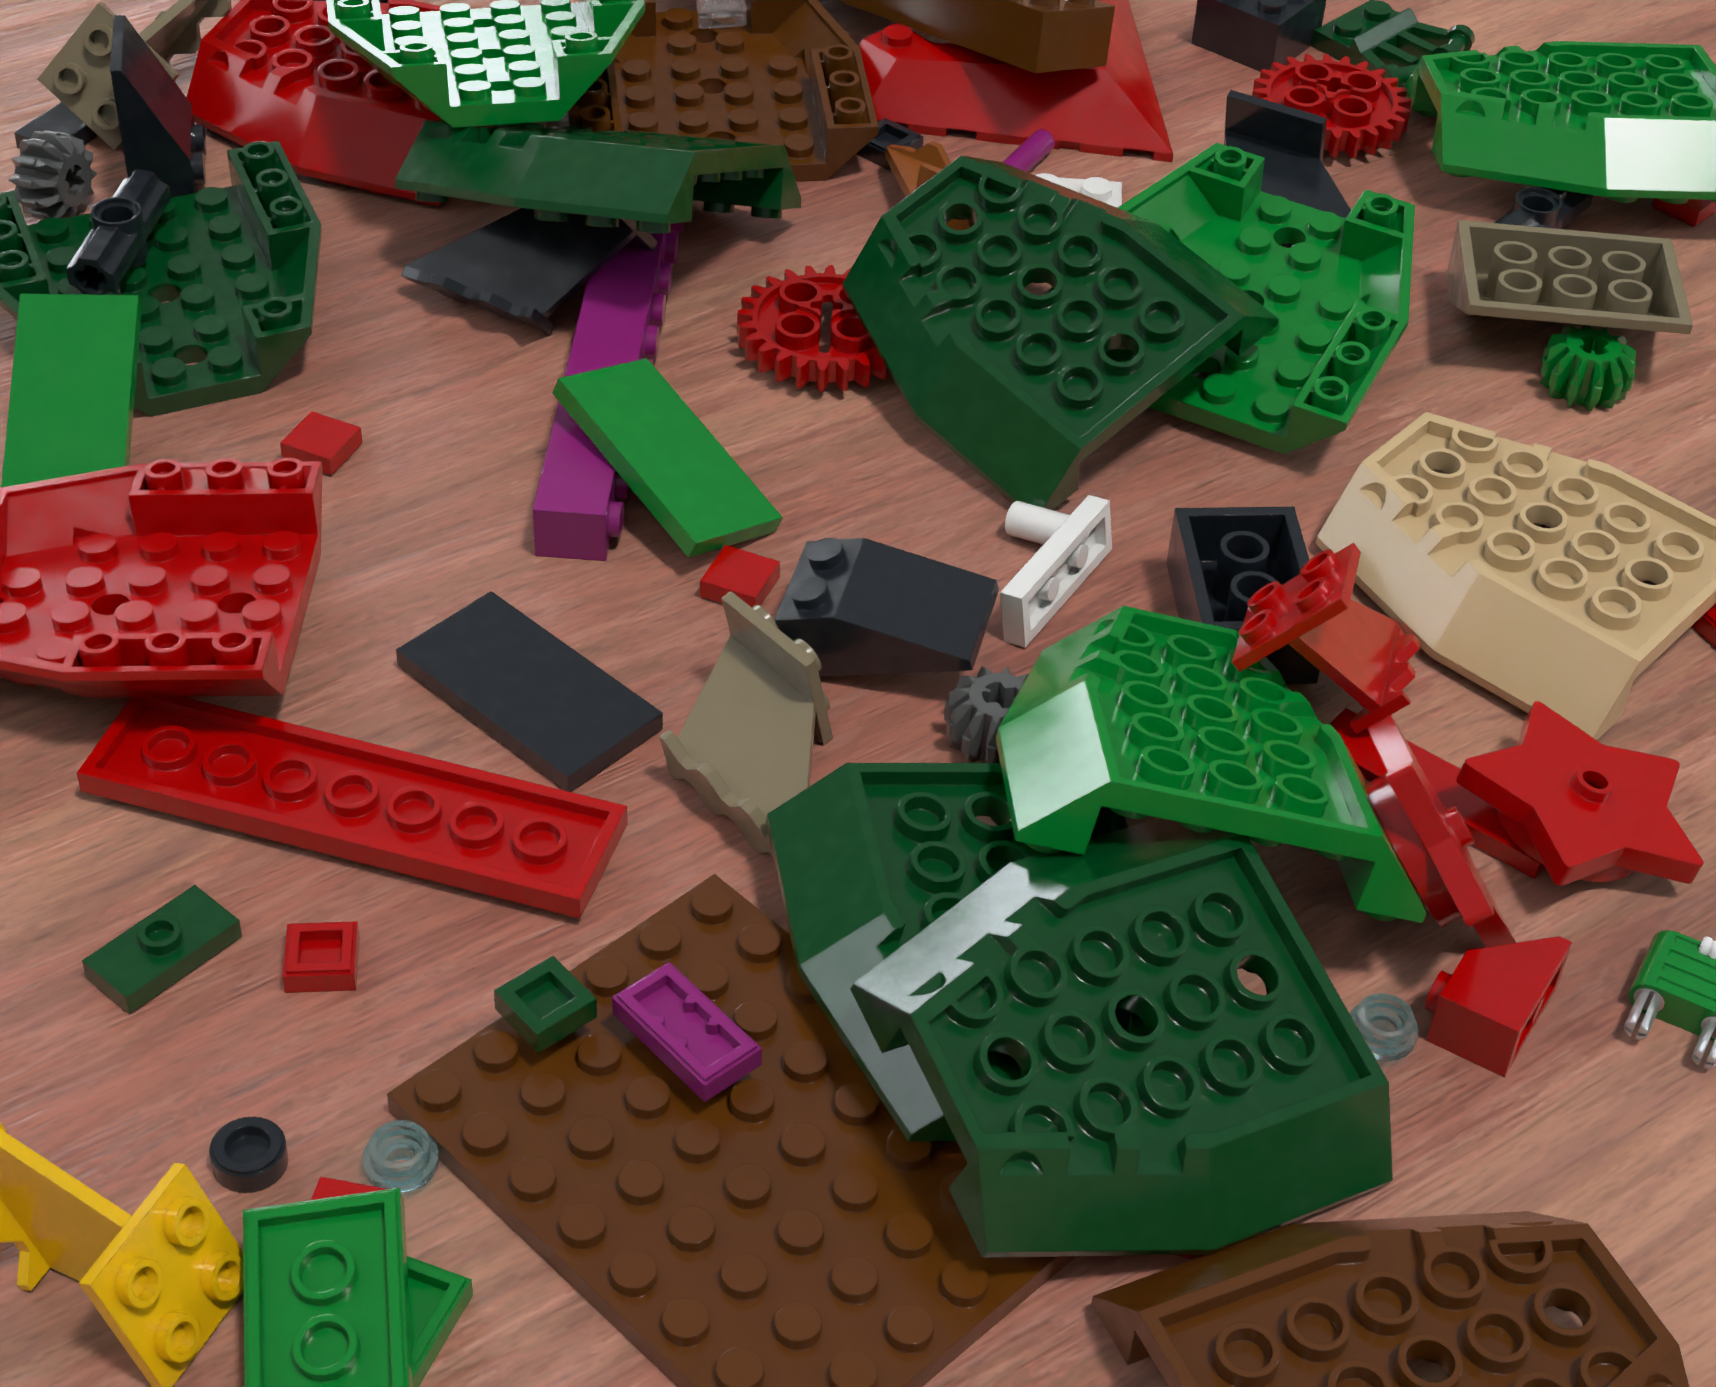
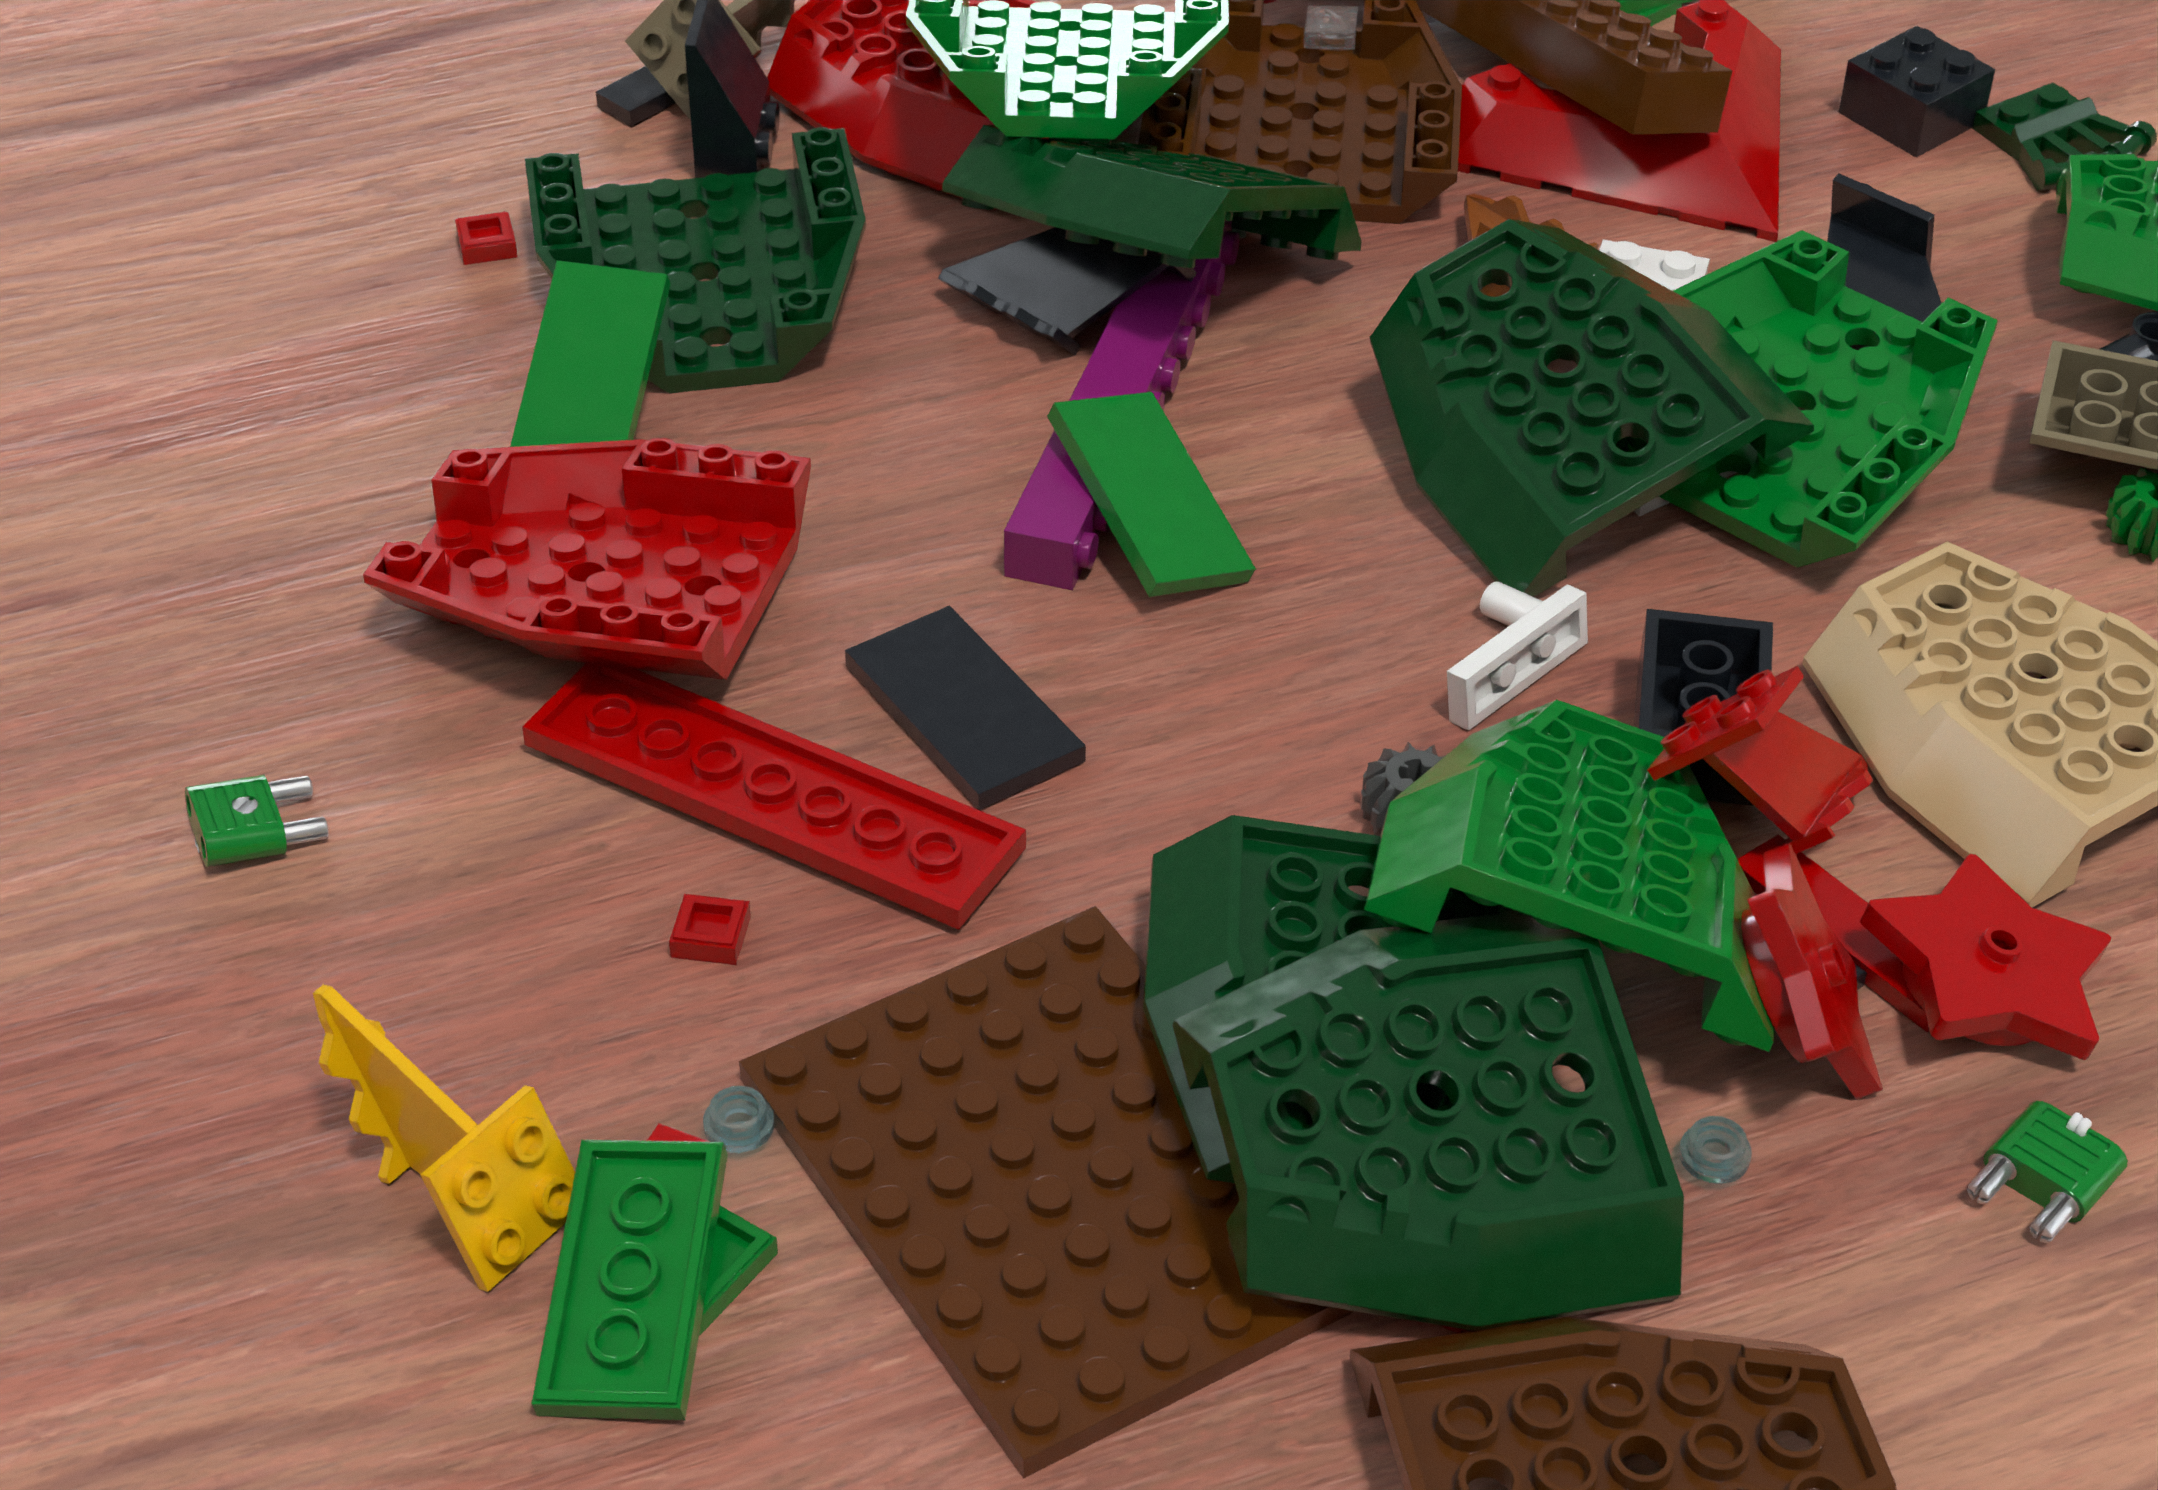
camera: 15 degrees right, 0 degrees up
dark grey gear [9,130,97,220] -> none
black piece [66,169,170,295] -> none
dark green plate [82,885,242,1014] -> none
black tile [209,1117,288,1193] -> none
red tile [280,411,363,475] -> none
dark green plate [494,956,597,1053] -> none
magenta plate [612,962,762,1102] -> none
dark tan piece [659,591,833,856] -> none
red tile [700,545,780,607] -> none
red gear [737,265,888,392] -> none
black slope [774,538,999,676] -> none
black tile [856,118,924,171] -> none
magenta piece [1003,129,1055,172] -> none
red gear [1252,54,1412,158] -> none
red slope [1424,936,1572,1078] -> none

